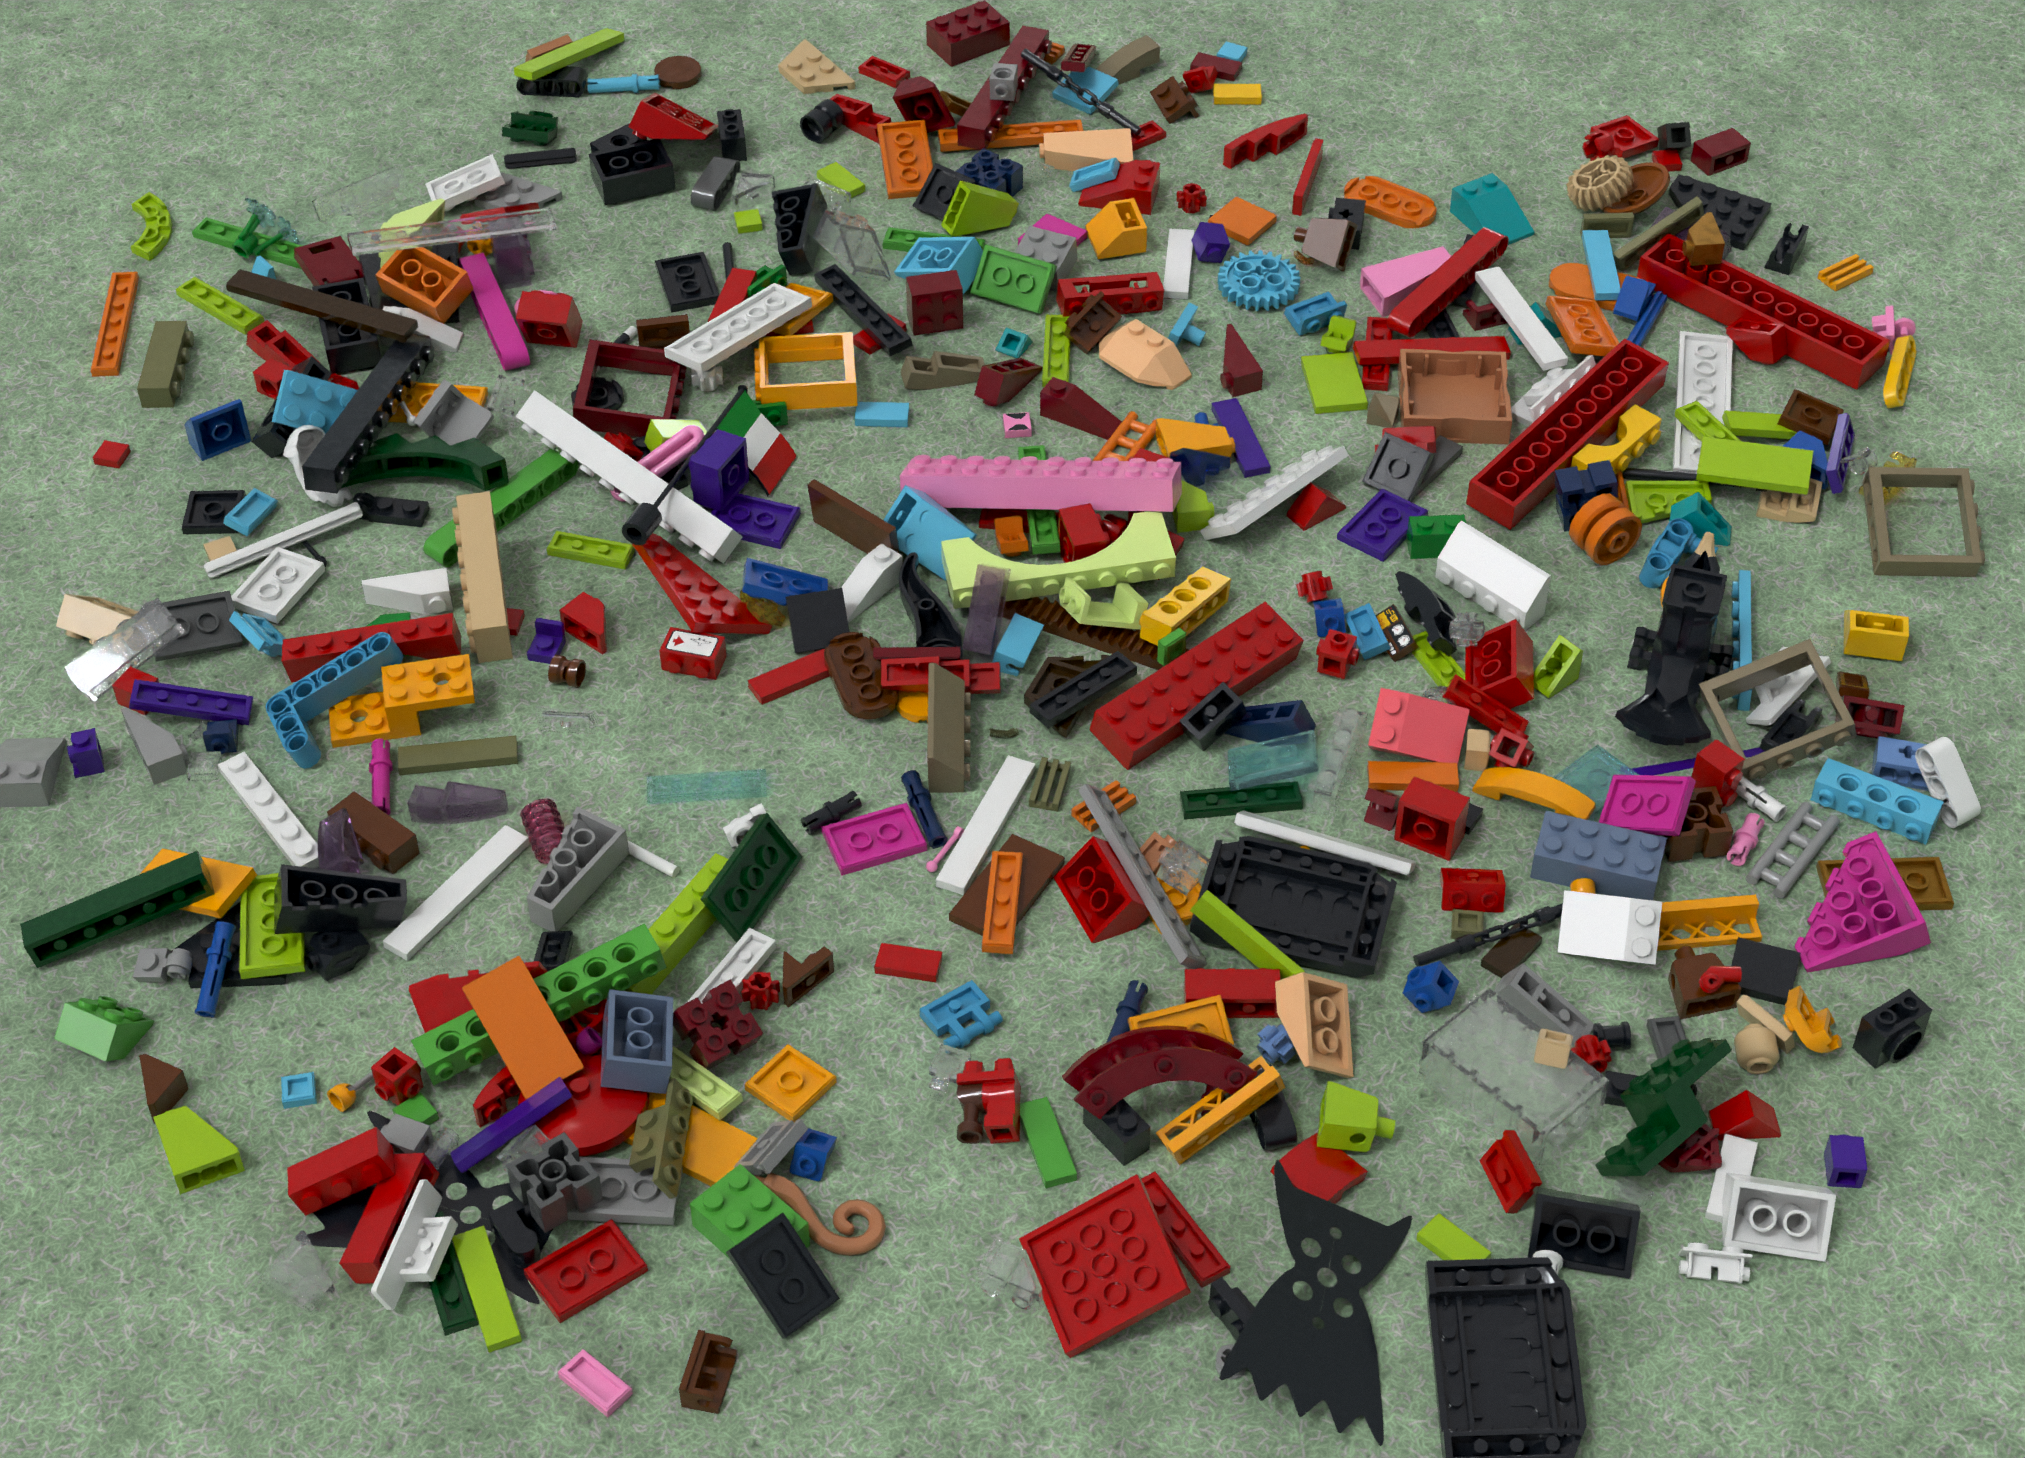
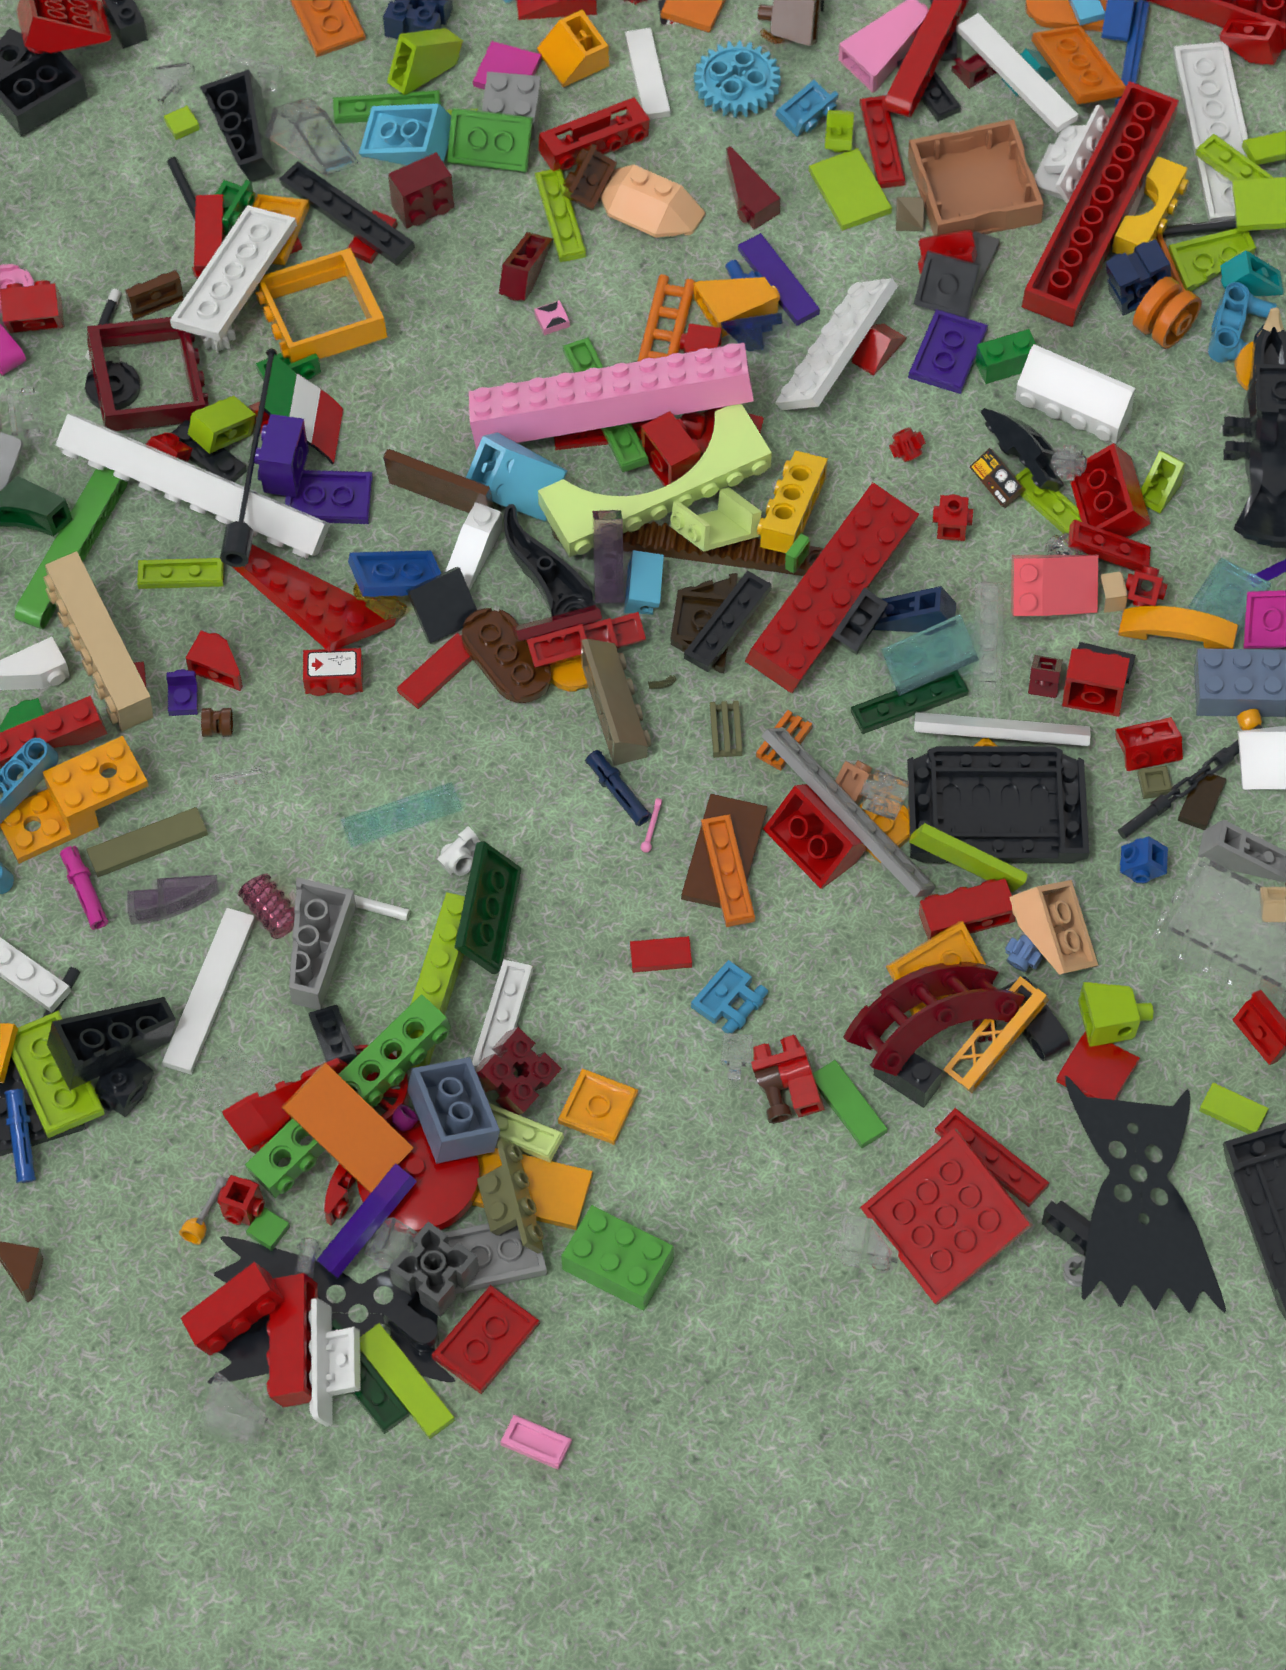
camera: 15 degrees left, 15 degrees up
lime slope [153,1105,245,1194] -> none
medium azure tile [281,1072,317,1109] -> none
clear purple slope [318,808,364,874] -> none
reddish brown brick [327,791,420,874] -> none
light grey brick [380,1114,434,1156] -> none
bright pink piece [610,425,705,502] -> none
black tile [655,252,720,313] -> none
reddish brown hinge [679,1329,738,1414] -> none
dark grey beam [691,156,741,211] -> none
black tile [726,1213,840,1339] -> none
light grey plate [734,1119,808,1176] -> none
red gear [741,972,780,1010] -> none
nougat plant [755,1173,886,1256] -> none
reddish brown slope [782,946,834,1008] -> none
blue bracket [789,1128,837,1182] -> none
black pin [801,790,862,835] -> none
lime tile [817,162,865,201] -> none
dark pink tile [822,803,927,876] -> none
medium azure tile [855,402,909,427] -> none
dark tan slope [900,351,985,390] -> none
black tile [913,163,978,221] -> none
white tile [936,755,1035,895] -> none
orange bracket [994,516,1029,557] -> none
teal slope [995,327,1033,358] -> none
dark red slope [1040,377,1122,440] -> none
dark blue pin [1106,980,1148,1043] -> none
medium azure tile [1168,302,1206,347] -> none
lime slope [1172,480,1214,533] -> none
dark purple brick [1191,222,1230,263] -> none
blue bracket [1313,598,1346,637] -> none
dark azure plate [1344,603,1391,661] -> none
red tile [1353,336,1511,365] -> none
orange tile [1367,761,1459,792] -> none

